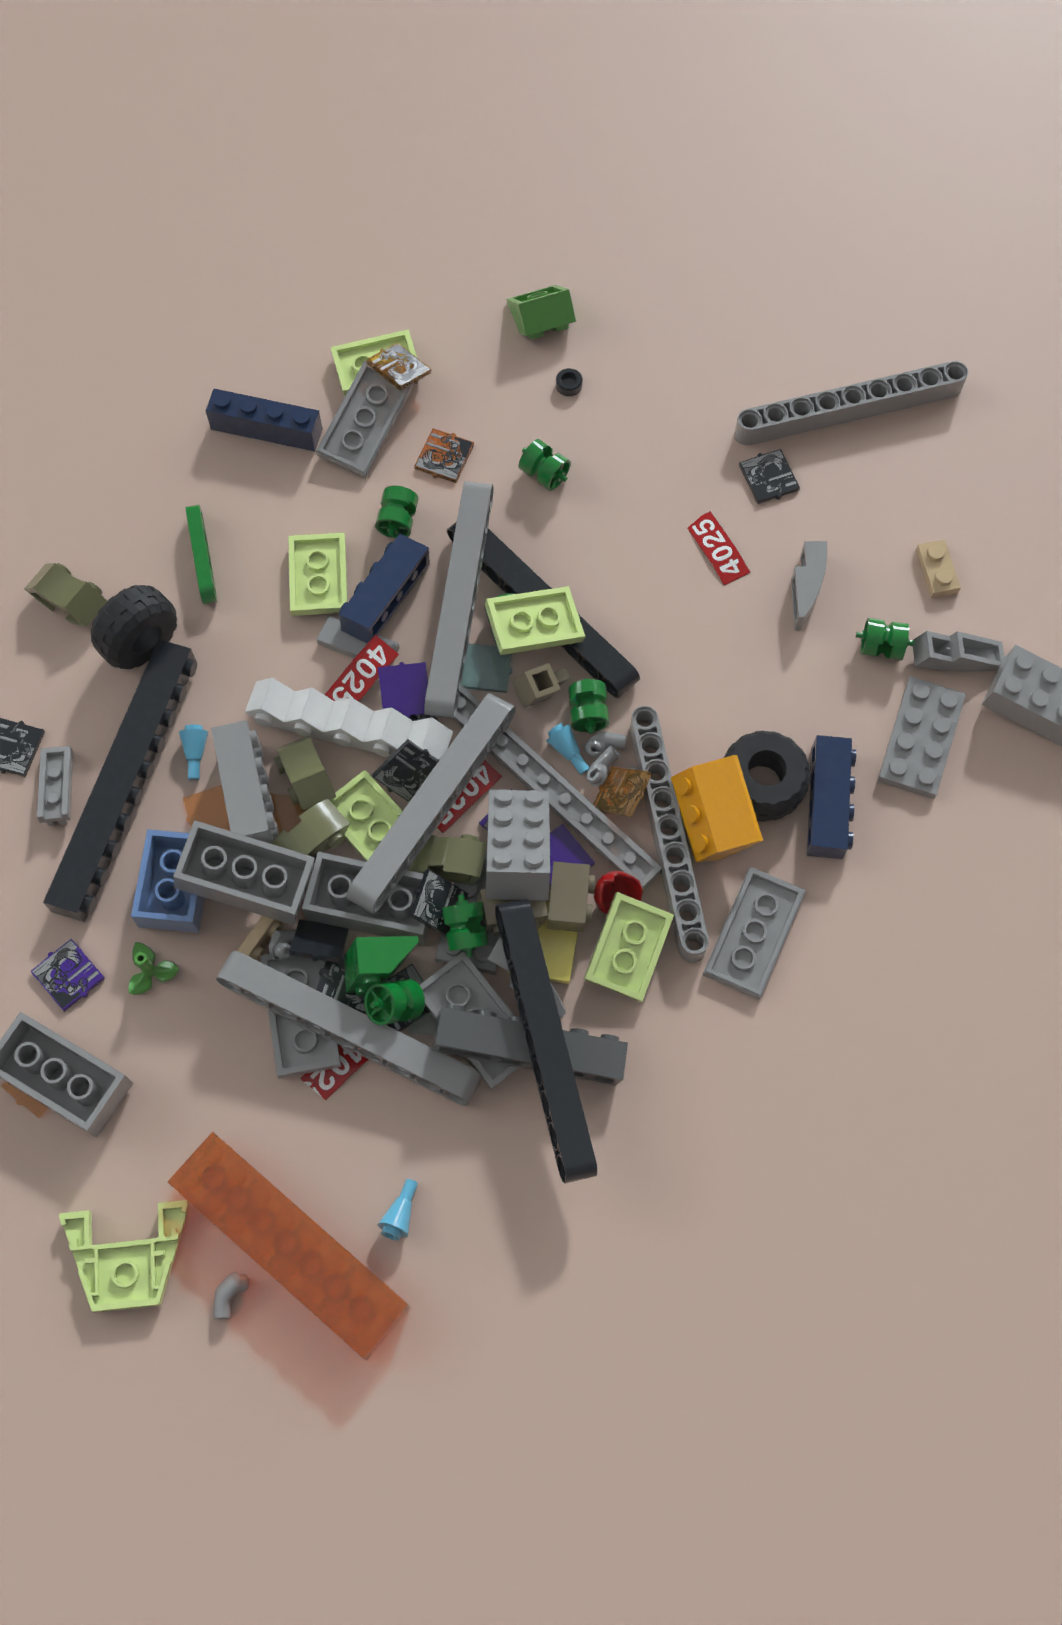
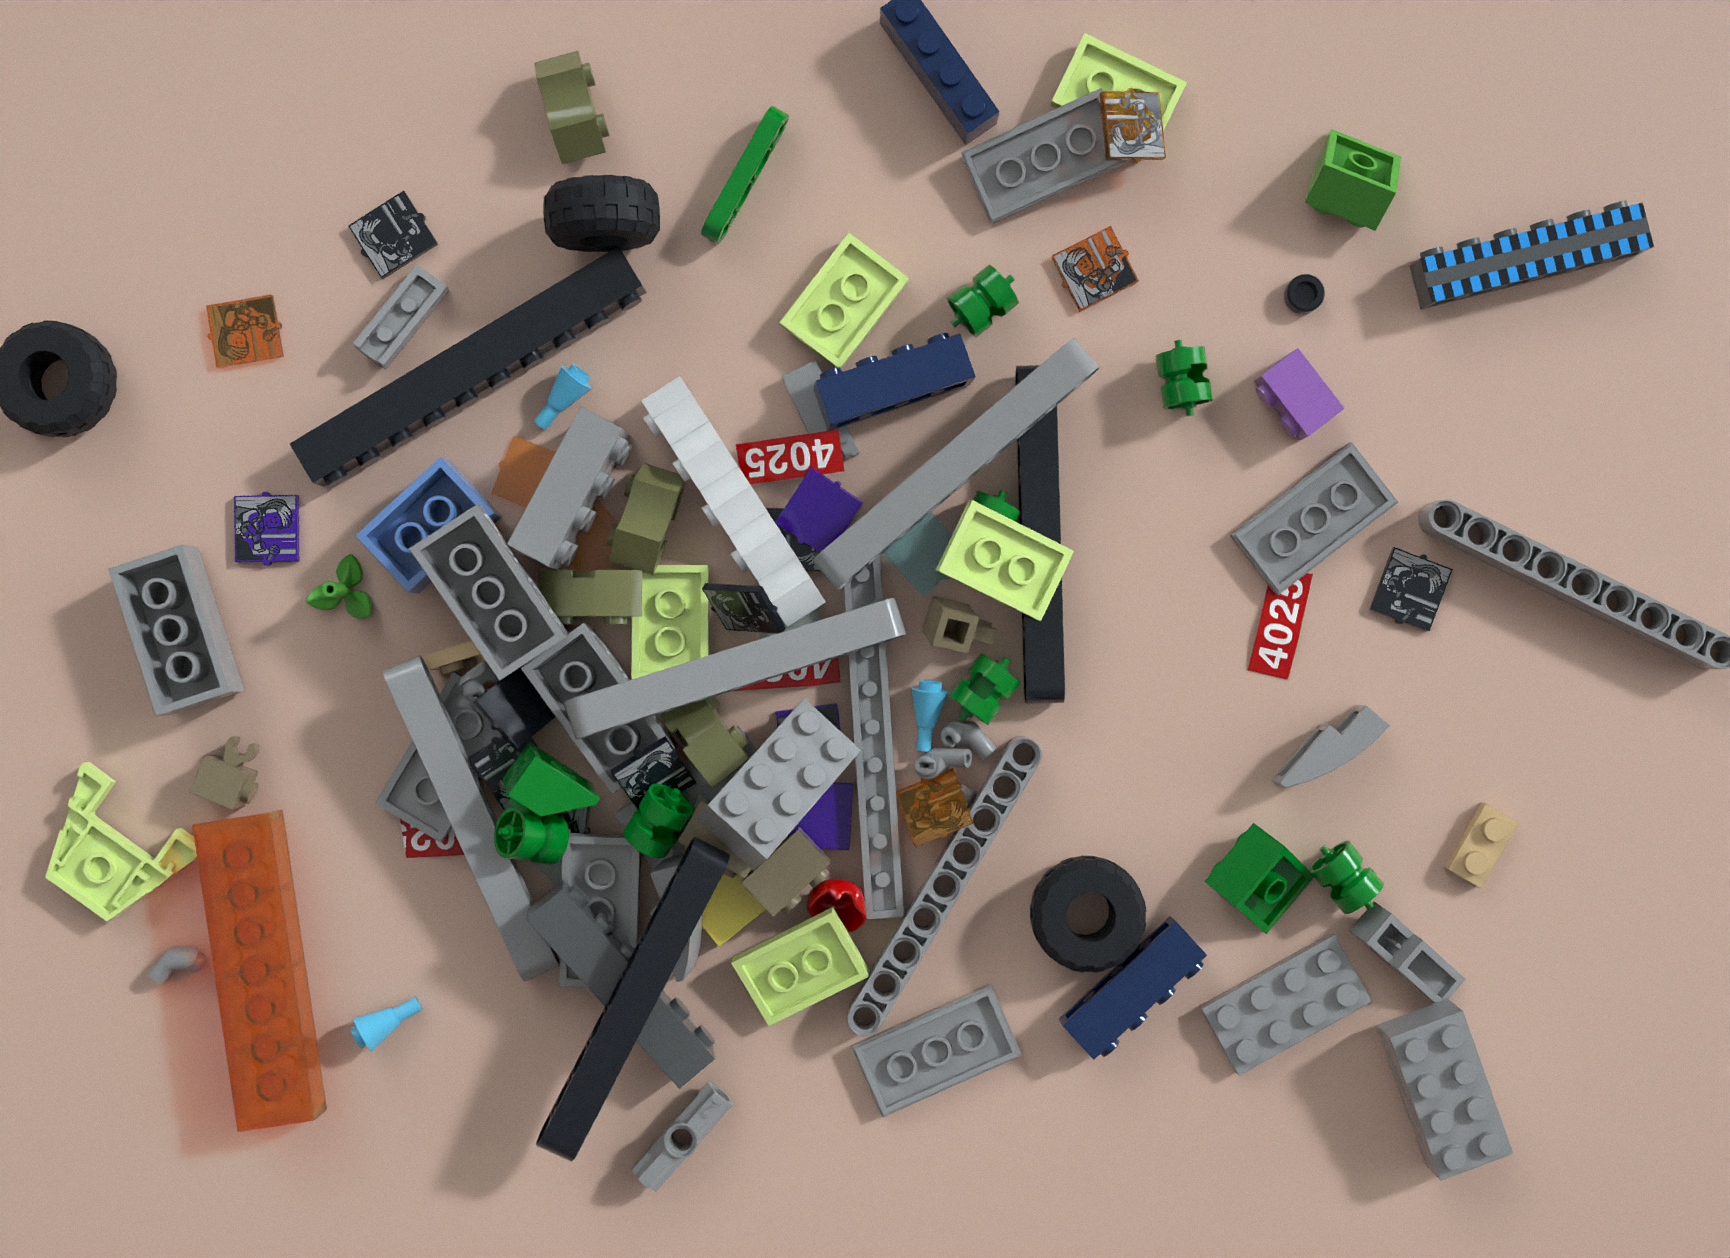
camera: 40 degrees right, 20 degrees up
light orange slope [671,755,763,862] -> none
none -> dark tan brick [190,736,259,810]
none -> light grey piece [632,1081,733,1192]
none -> green slope [1204,823,1314,934]
none -> light grey tile [1230,442,1398,595]
none -> medium lavender brick [1254,348,1345,440]
none -> brick [1409,200,1654,310]

